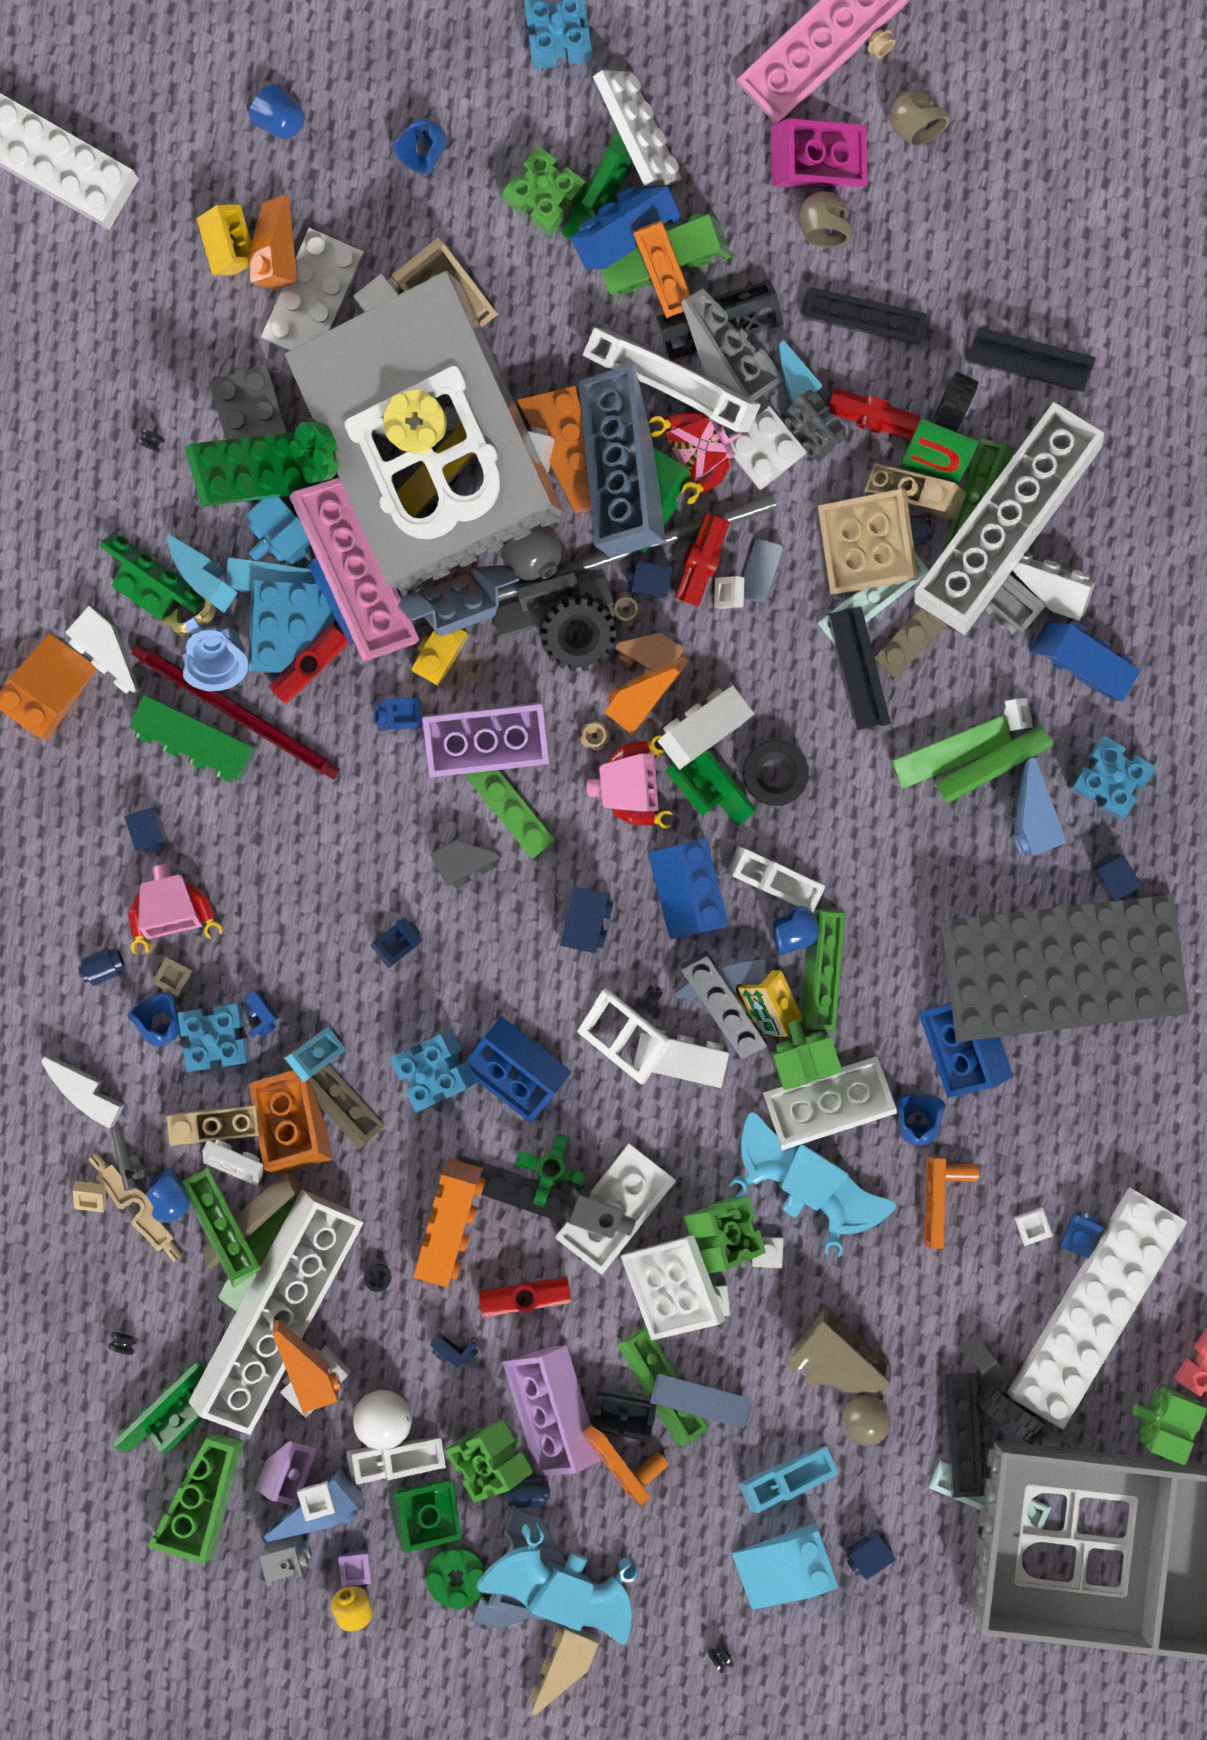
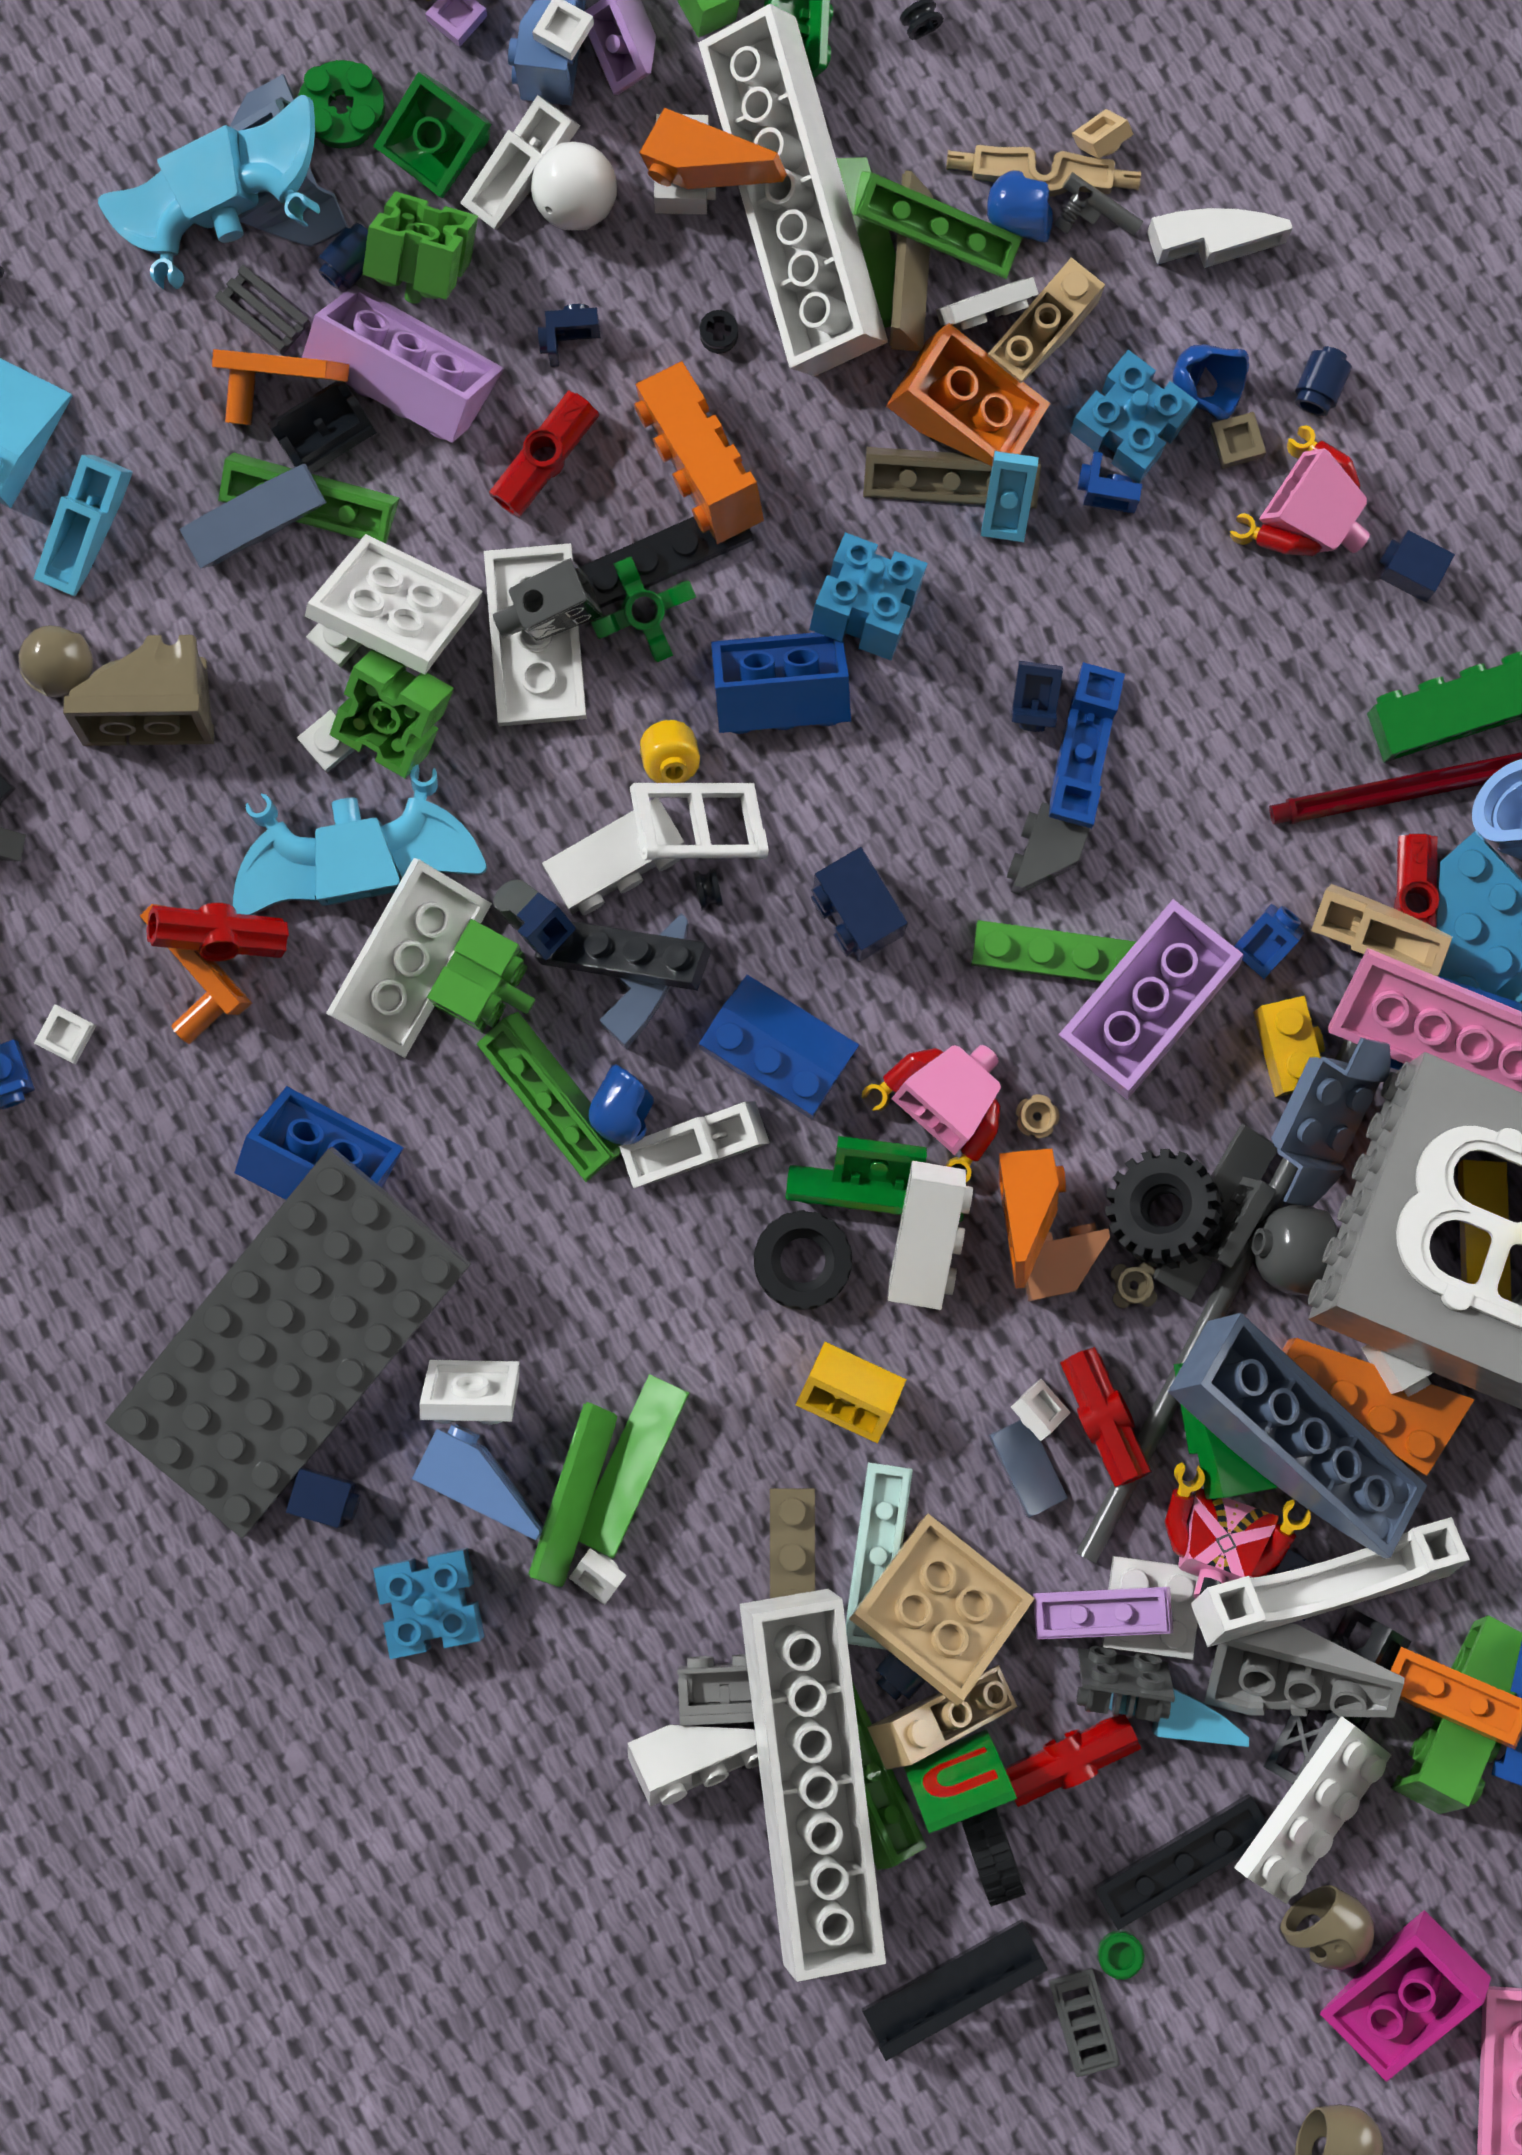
camera: 135 degrees right, 5 degrees down
tan slope [529,1626,600,1715] -> none
dark blue brick [627,561,673,600] -> none
panel [739,970,803,1037] -> none
black fence [827,606,891,730] -> none
blue hair [895,1094,945,1145] -> none
blue wedge [1029,621,1141,702] -> none
none -> red piece [146,903,289,961]
none -> dark grey tile [215,265,310,355]
none -> white plate [419,1360,519,1425]
none -> dark blue leg [494,879,576,960]
none -> yellow head [640,720,700,783]
none -> yellow brick [795,1341,907,1444]
none -> lavender tile [1033,1587,1173,1640]
none -> dark grey slope [1048,1967,1120,2077]
none -> blue slope [1049,662,1125,829]
none -> green tile [1097,1930,1144,1979]
none -> white plate [1234,1716,1392,1904]
none -> tan slope [1311,884,1453,977]

